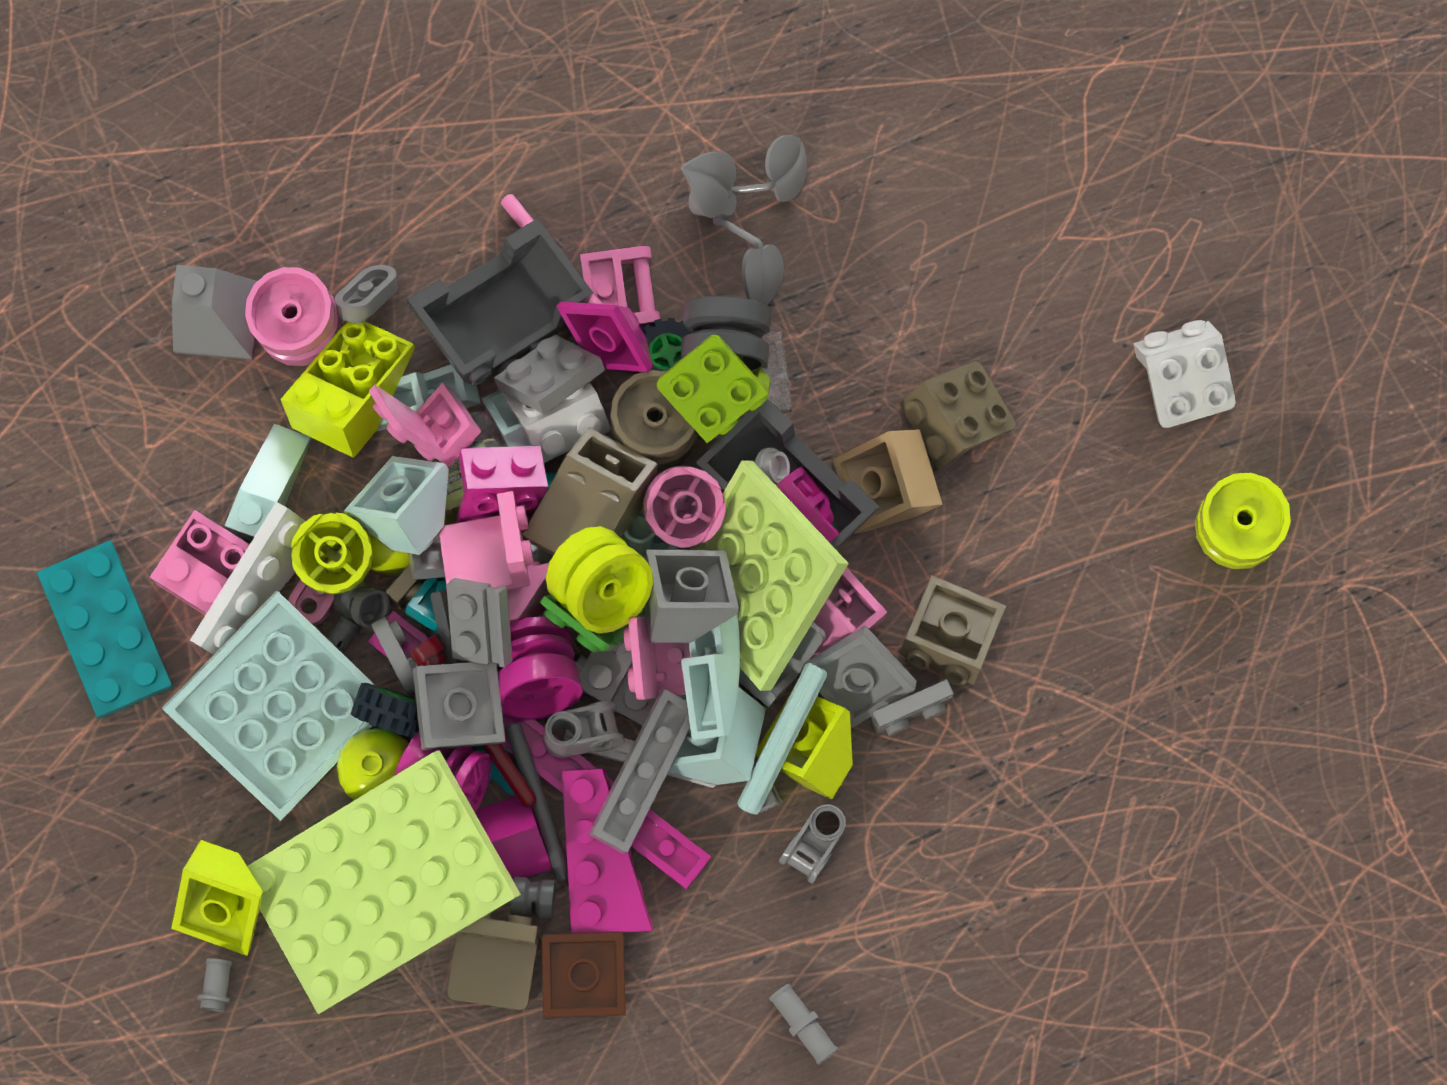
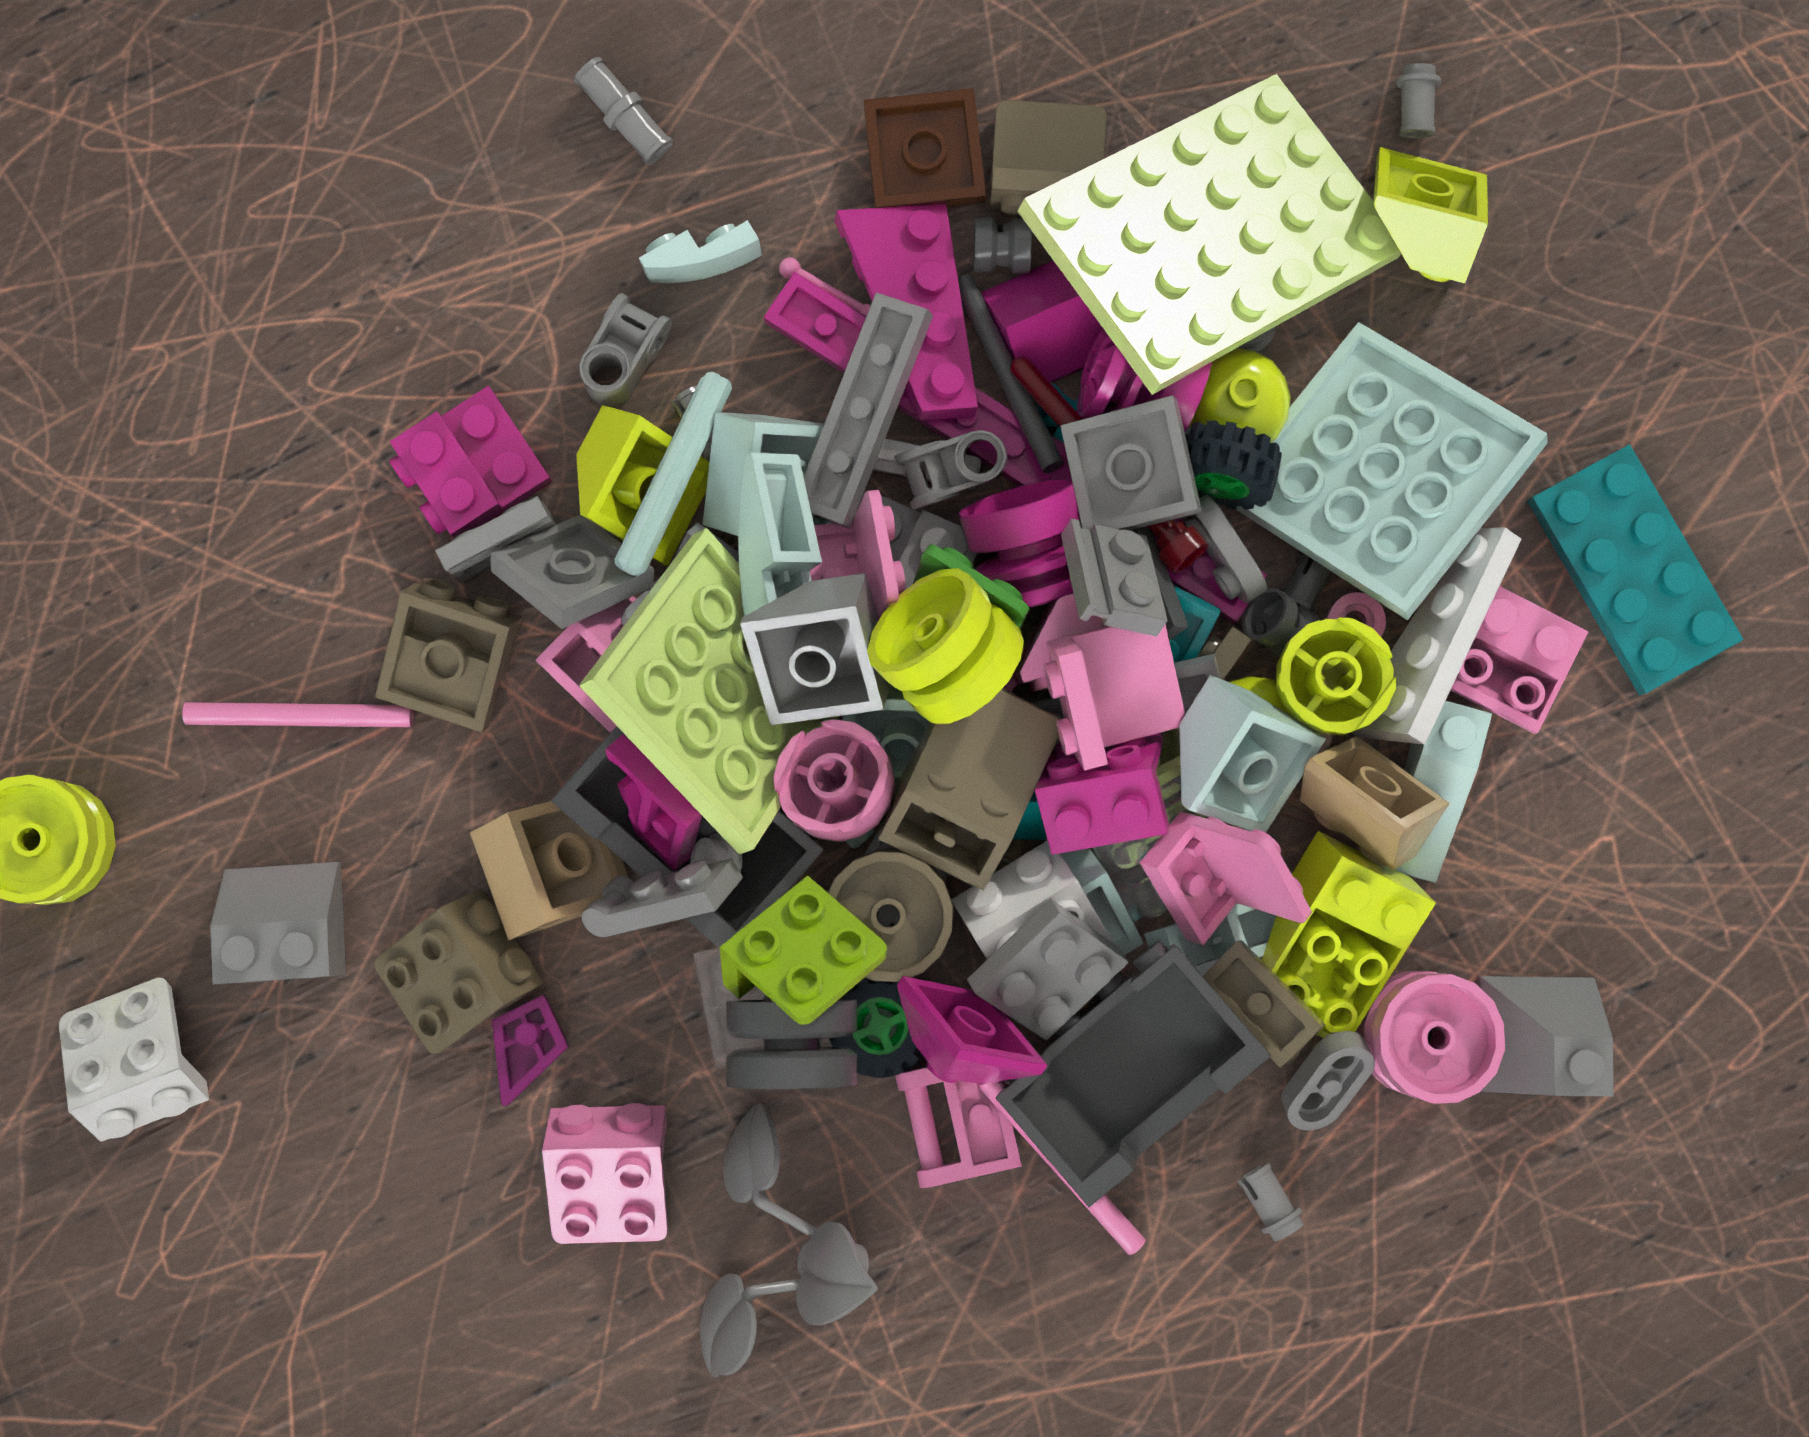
camera: 175 degrees right, 5 degrees up
none -> bright pink bar [182,702,414,727]
none -> light grey slope [210,862,346,984]
none -> dark pink plate [389,385,553,538]
none -> magenta piece [492,994,570,1106]
none -> bright pink bracket [542,1103,668,1244]
none -> light grey plate [582,858,743,937]
none -> light aqua slope [639,220,762,284]
none -> bright pink hinge [779,257,870,317]
none -> dark tan panel [1203,940,1325,1068]
none -> light grey pin [1237,1162,1304,1242]
none -> tan slope [1300,736,1450,870]

